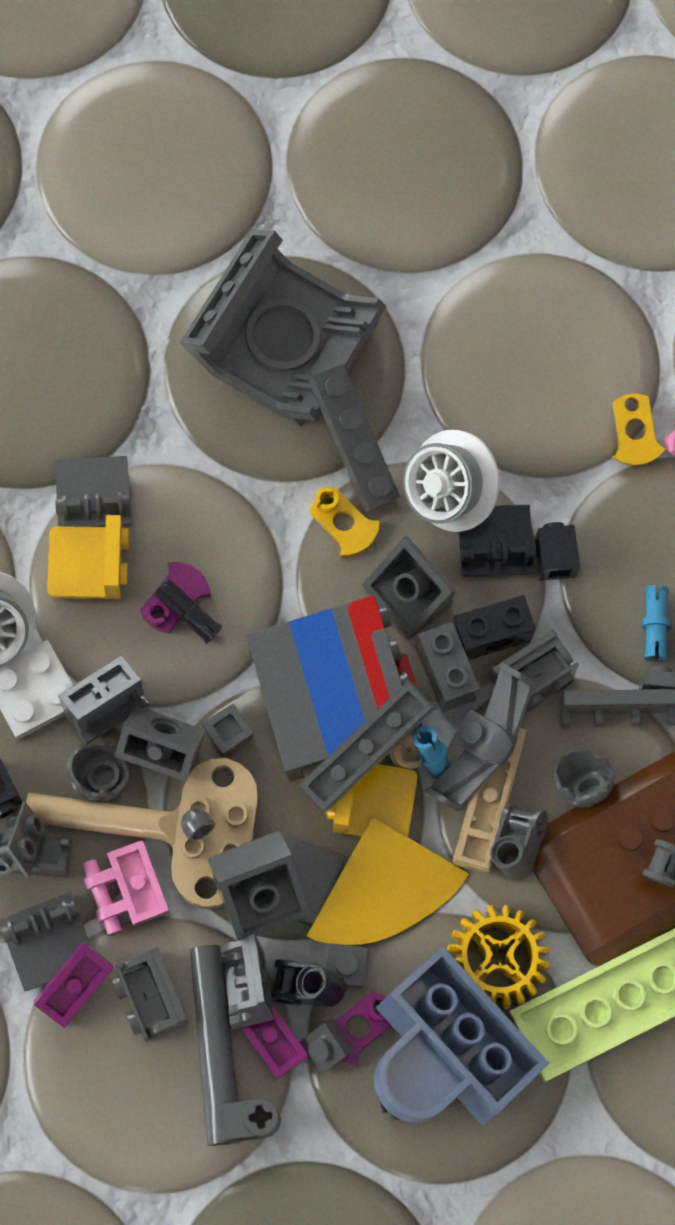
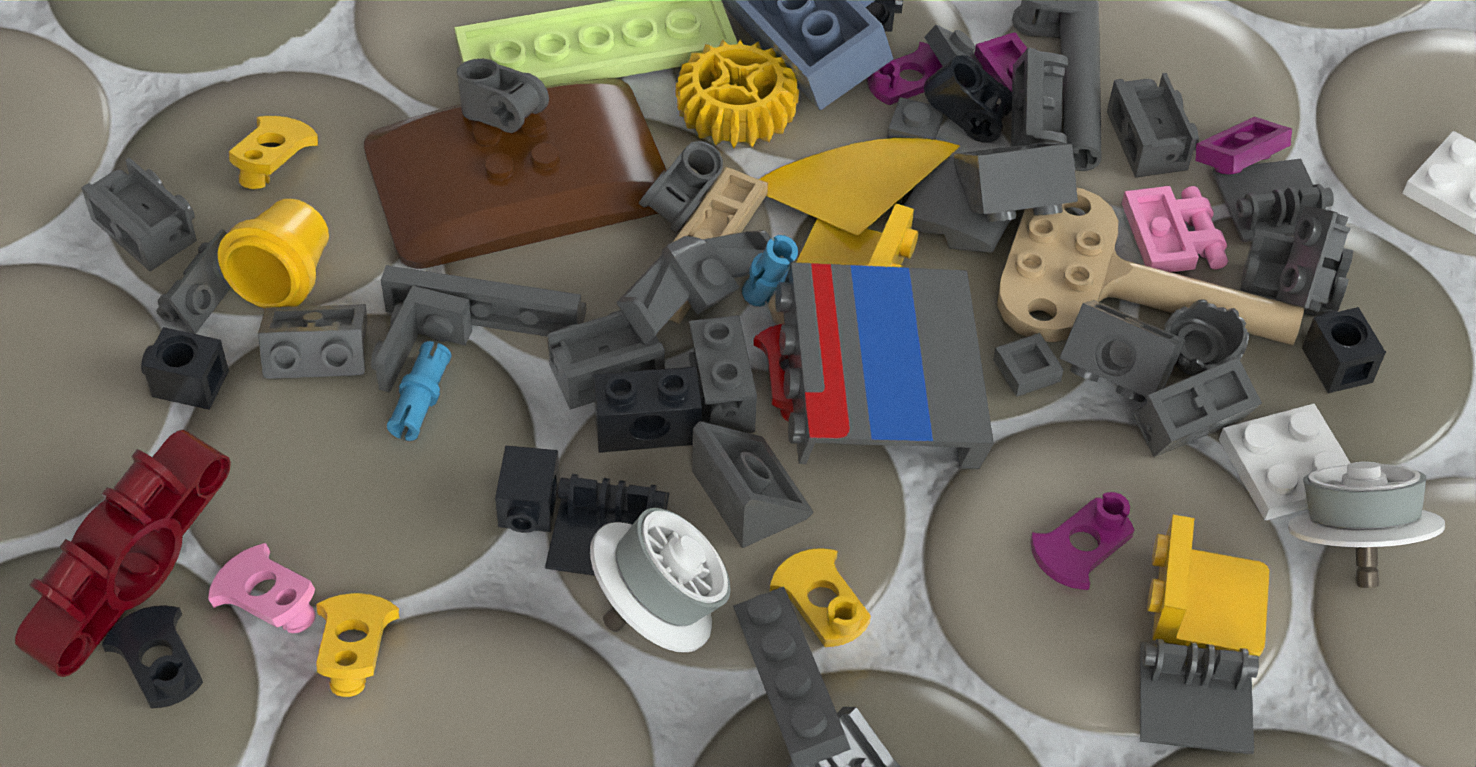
camera: 165 degrees left, 20 degrees down
black axle [155,579,222,644] -> none
dark grey hinge [181,808,215,842] -> none
dark grey tile [297,680,436,815] -> none
dark grey hair [553,749,615,808] -> none

